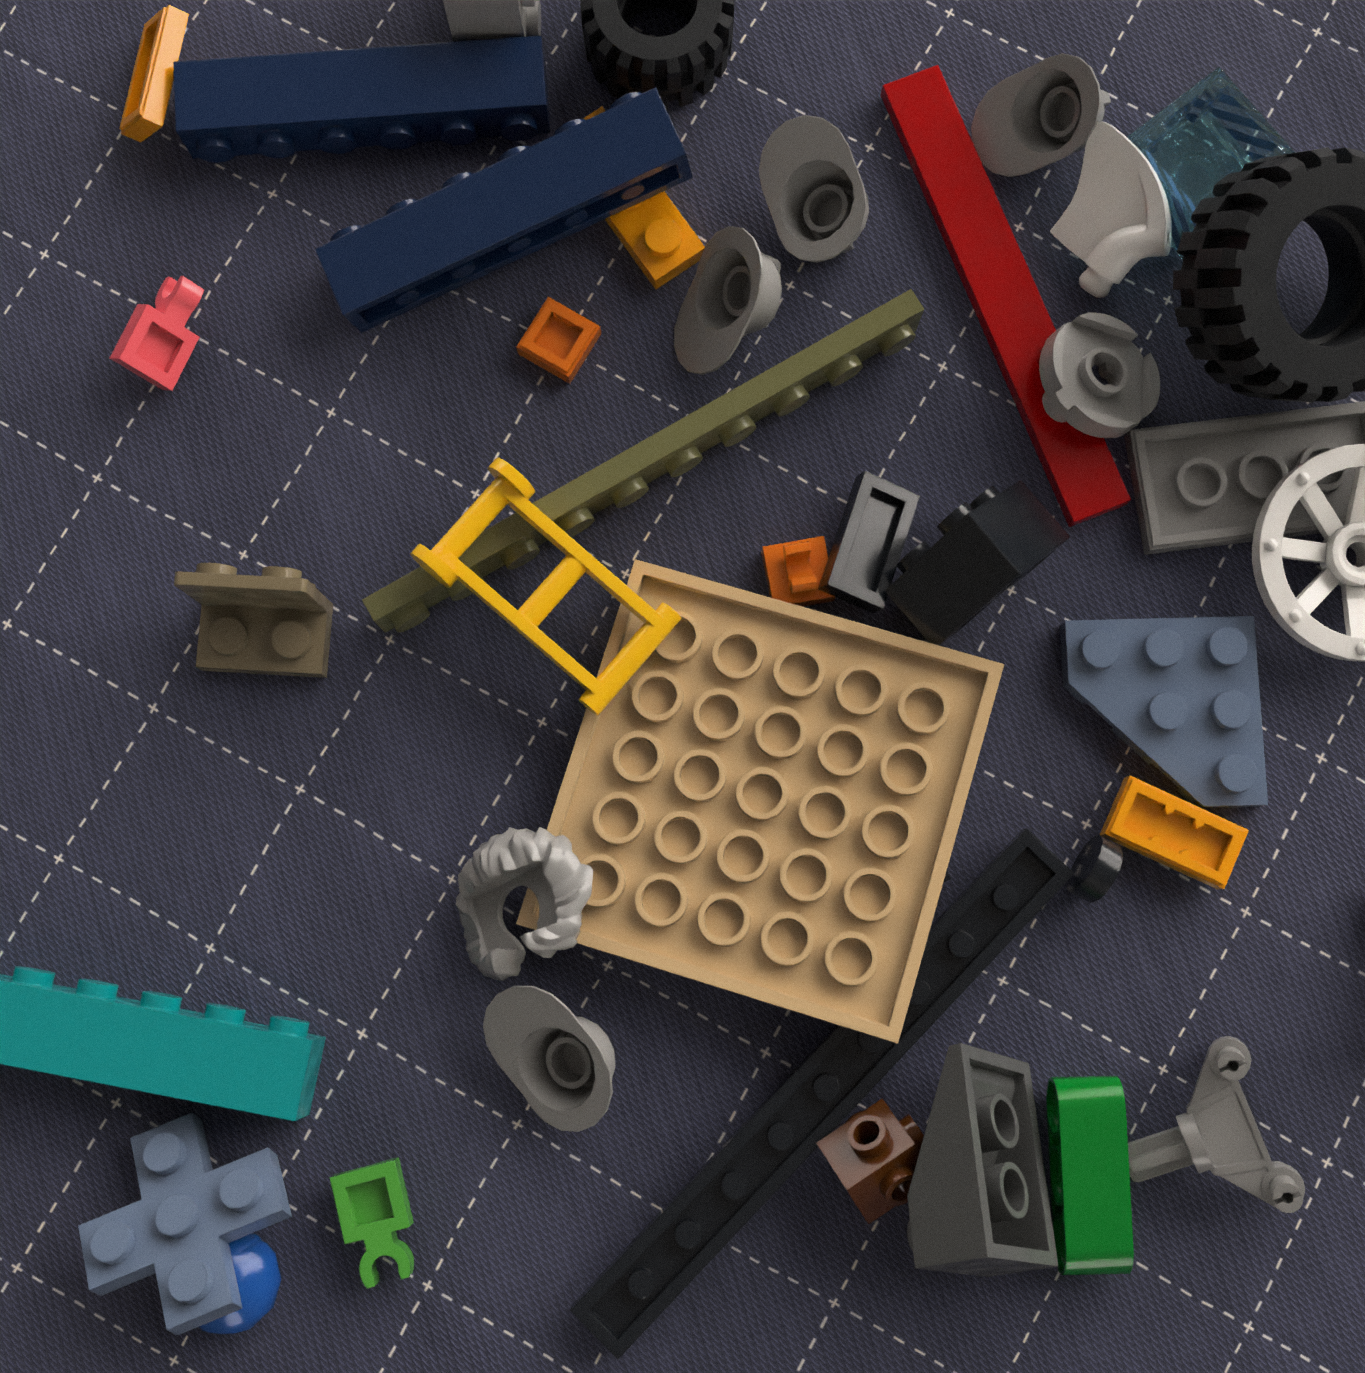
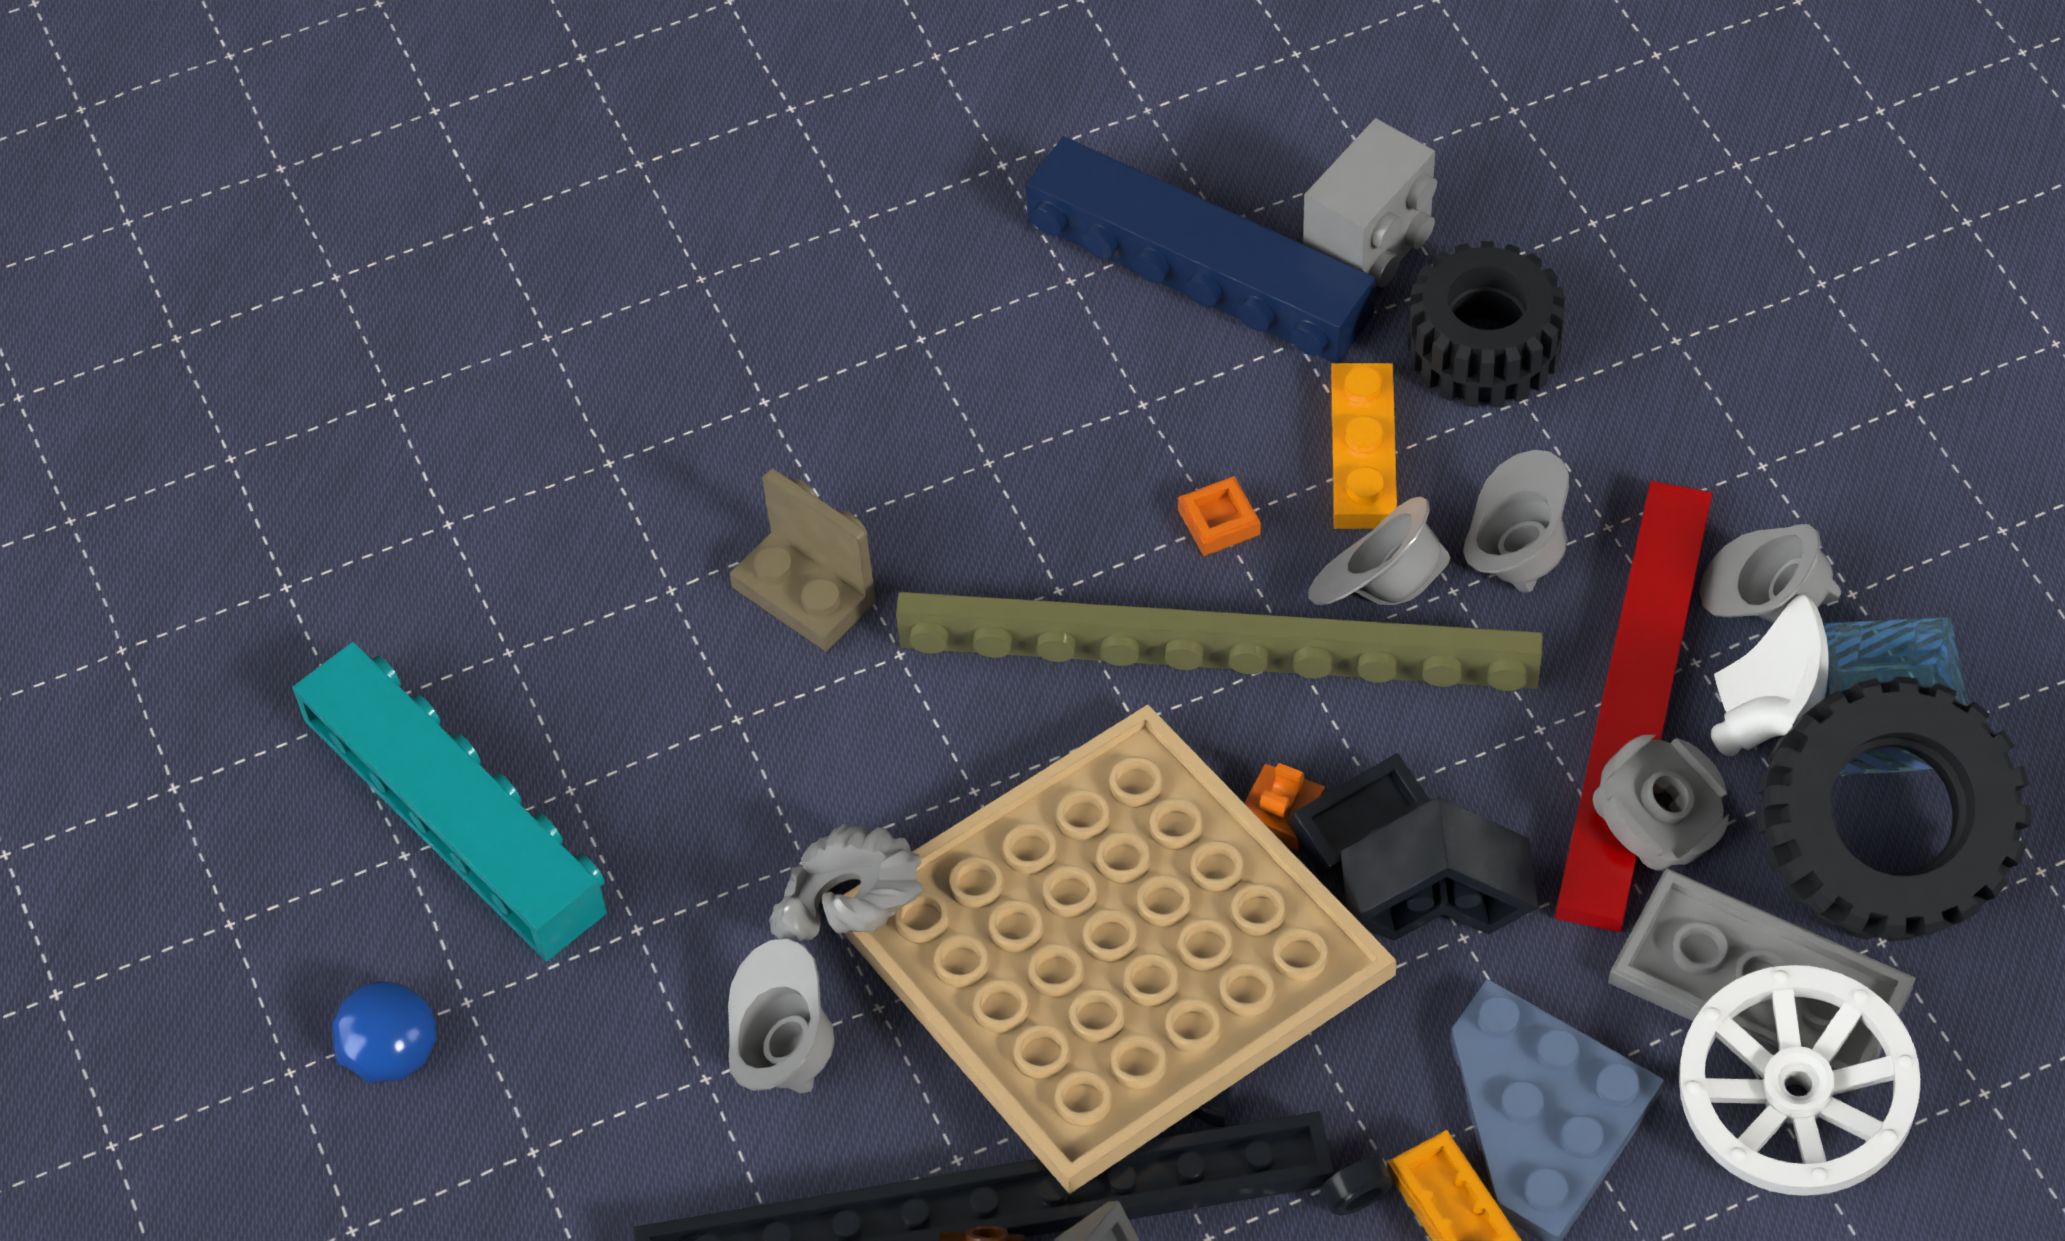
camera: 40 degrees right, 25 degrees down
sand blue plate [78,1113,292,1335] -> none
coral plate [110,276,204,391] -> none
light orange tile [119,5,189,143] -> none
dark blue brick [315,87,693,333] -> none
bright green plate [330,1157,414,1289] -> none
yellow piece [410,457,681,716] -> none

